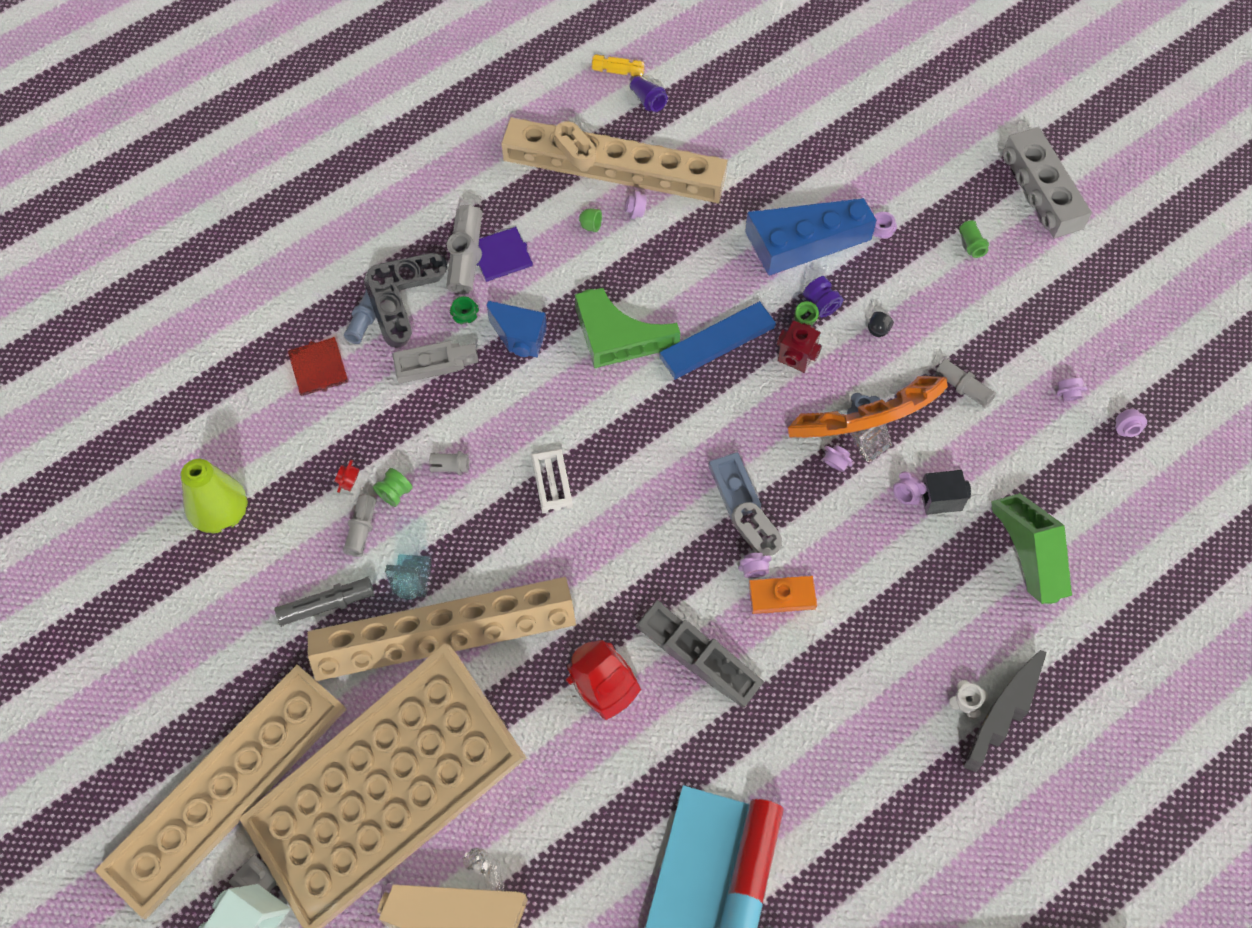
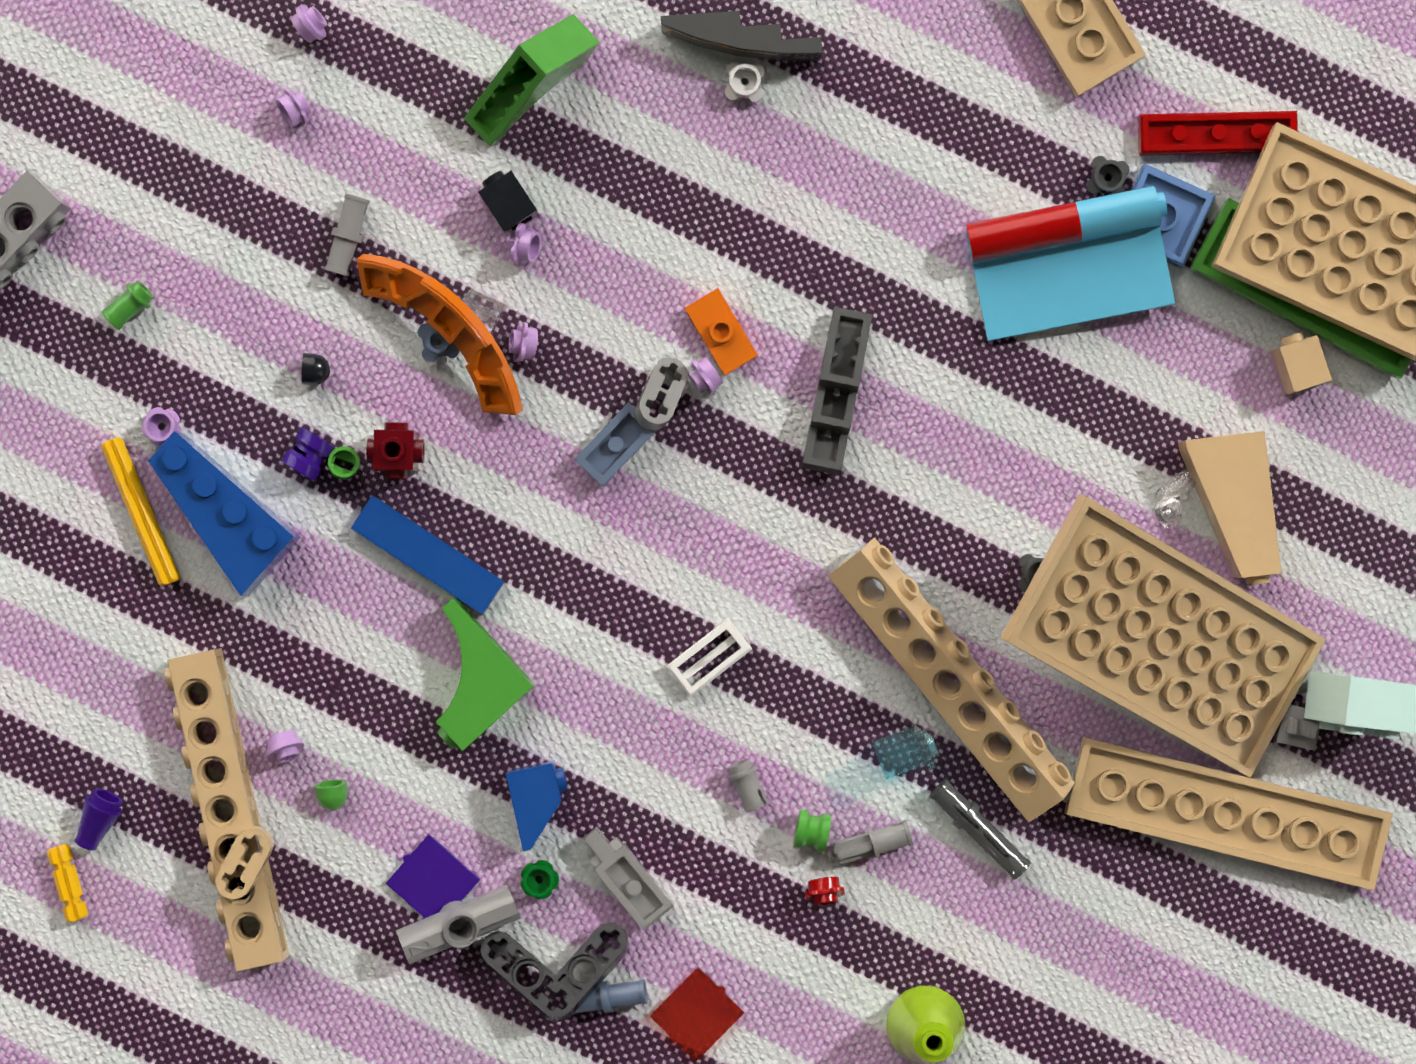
camera: 120 degrees left, 25 degrees up
red helmet [566,640,641,720] -> none
none -> yellow axle [101,437,180,586]

